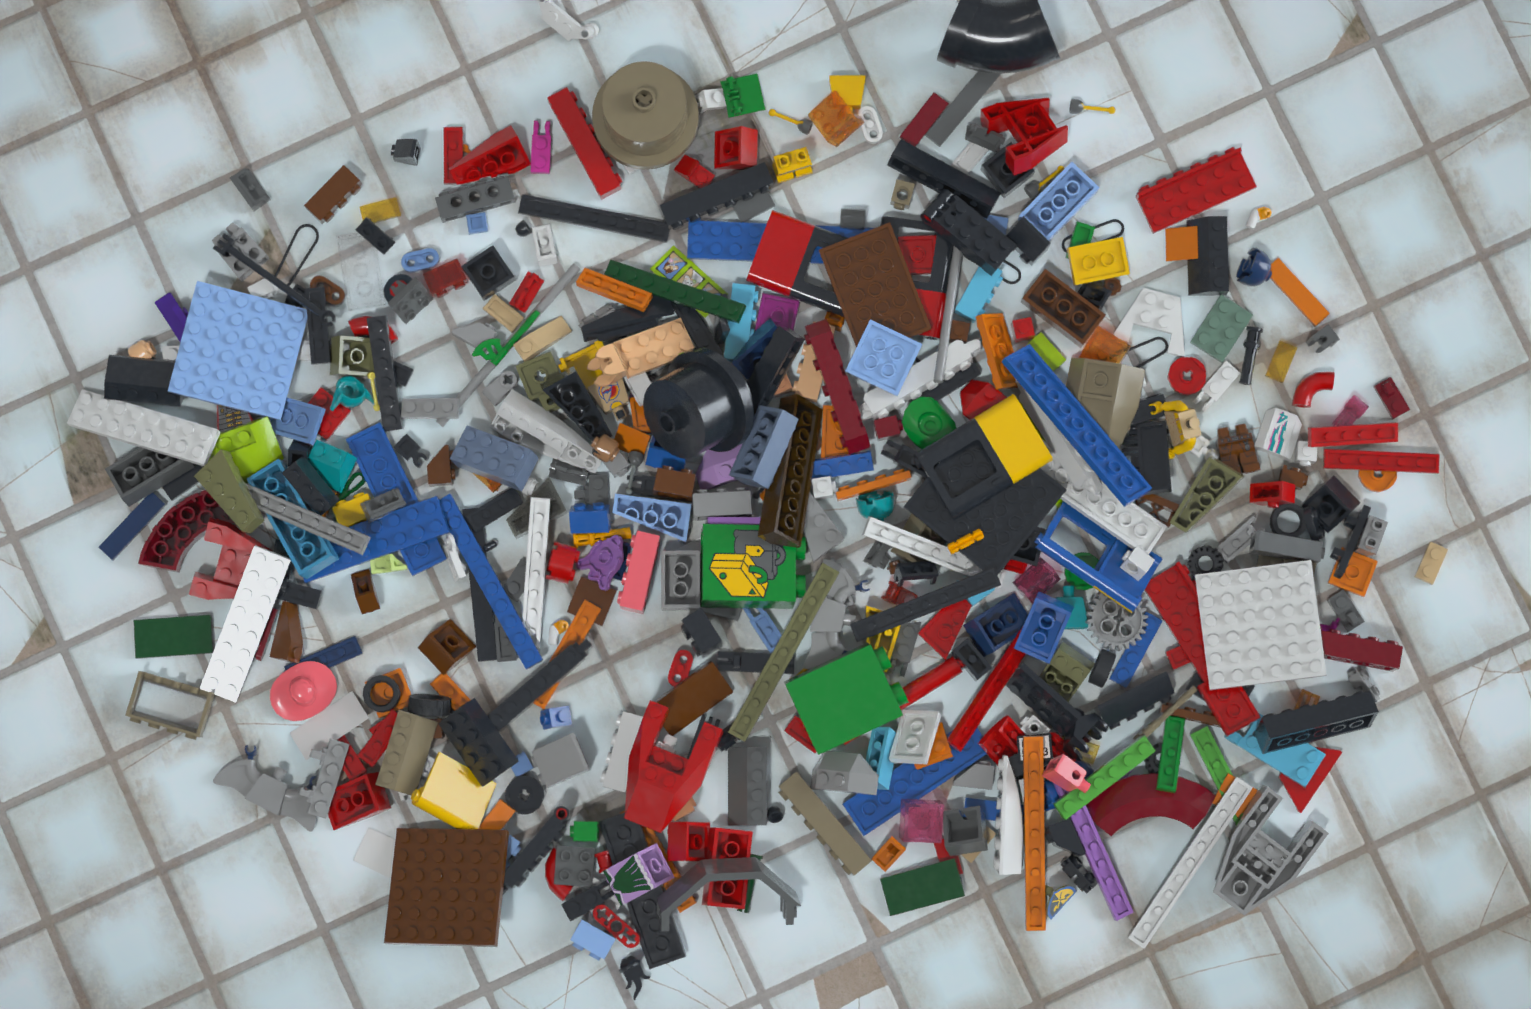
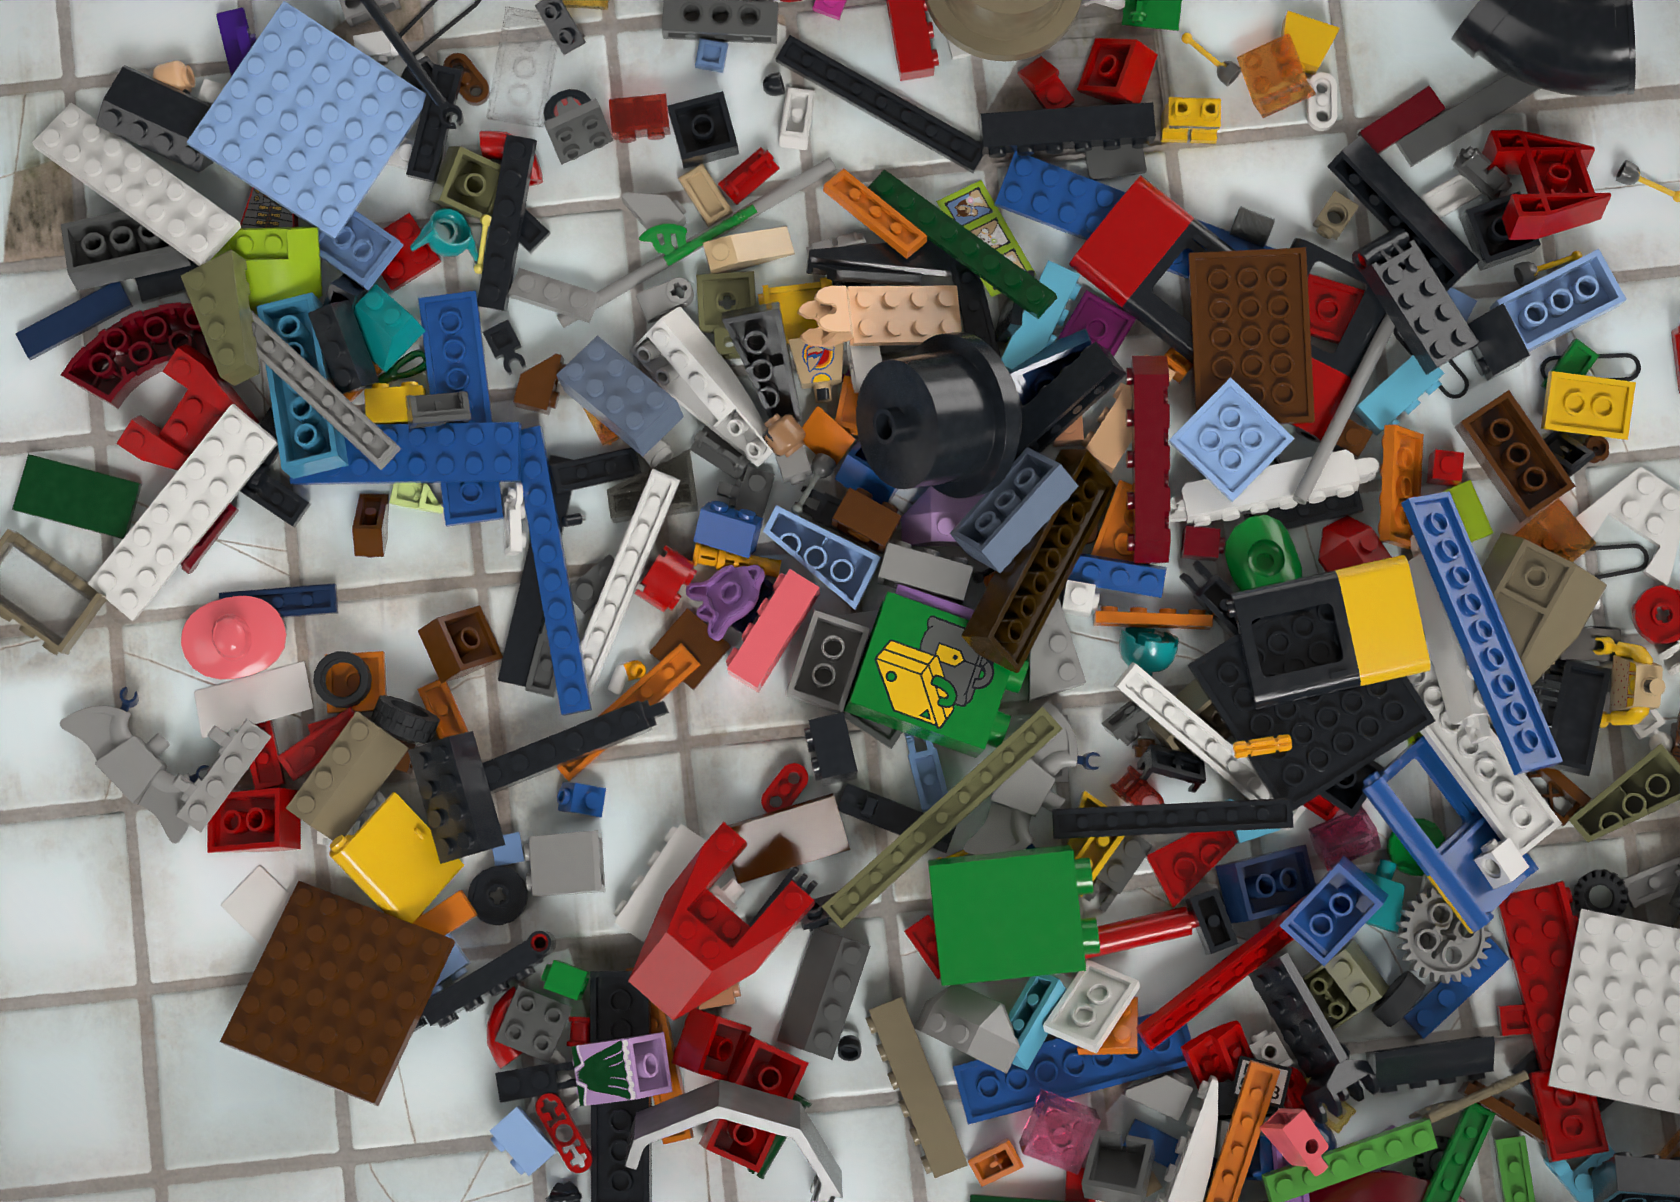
camera: 20 degrees right, 0 degrees up
reddish brown slope [269,601,303,664] -> none
medium blue plate [401,248,439,273] -> none

